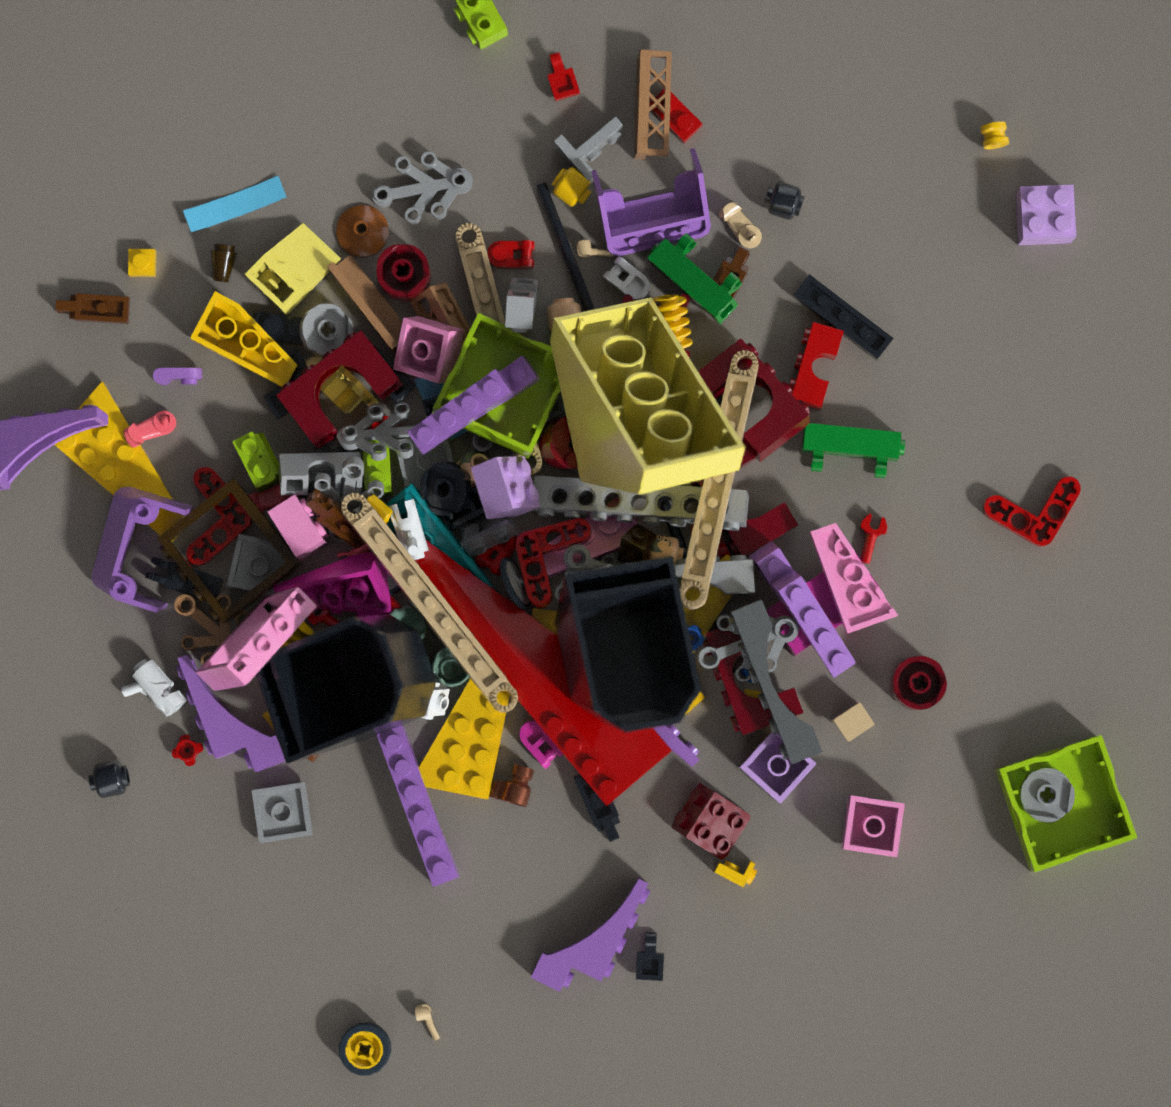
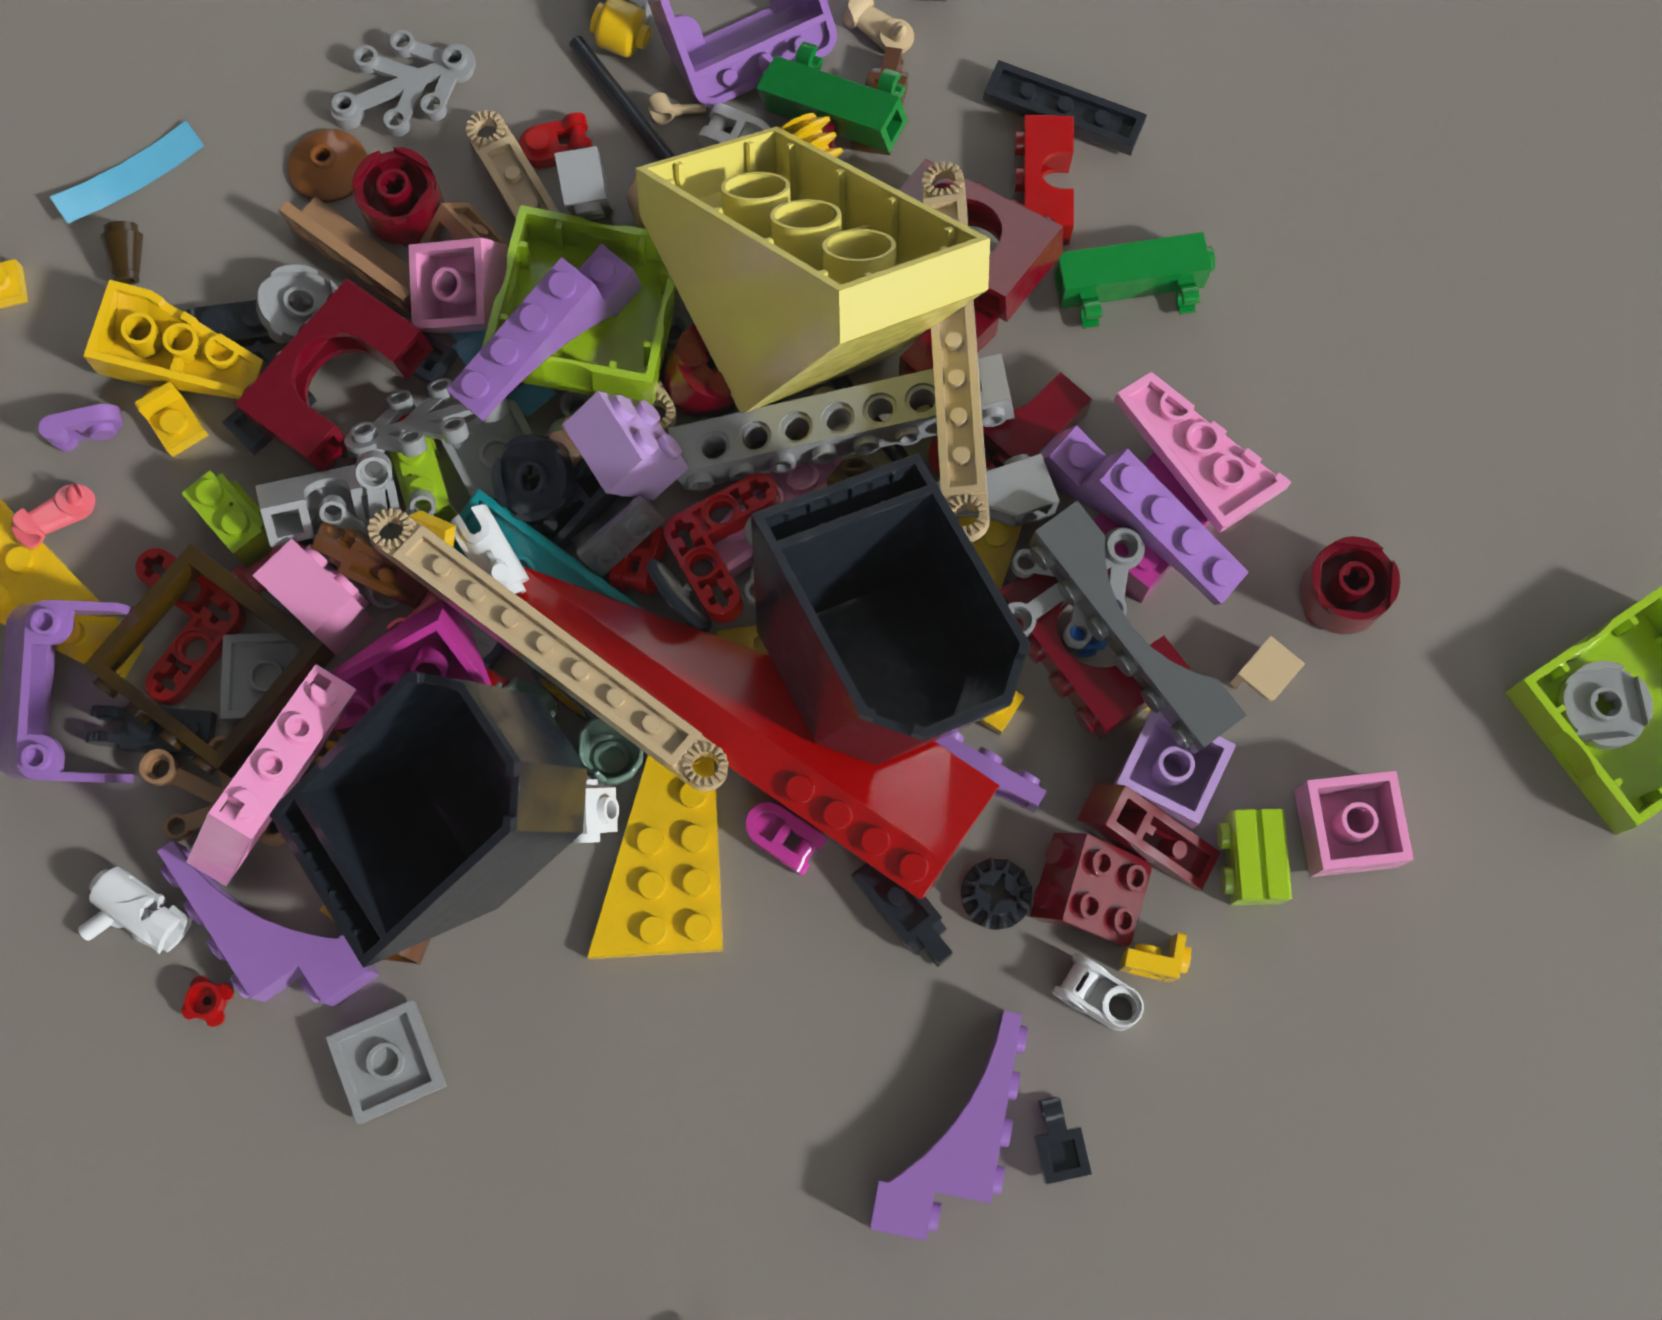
camera: 20 degrees left, 10 degrees down
black head [88,760,130,798] -> none
light yellow slope [245,223,341,315] -> none
clear yellow panel [321,366,379,413] -> none
medium lavender arch [377,725,460,887] -> none
copper piece [489,764,534,807] -> none
red bar [860,514,888,564] -> none
red beam [982,476,1081,547] -> none
none -> yellow bracket [134,382,209,457]
none -> black gear [961,858,1032,930]
none -> white piece [1052,953,1144,1031]
none -> dark red slope [1076,782,1221,891]
none -> lime brick [1217,809,1292,905]

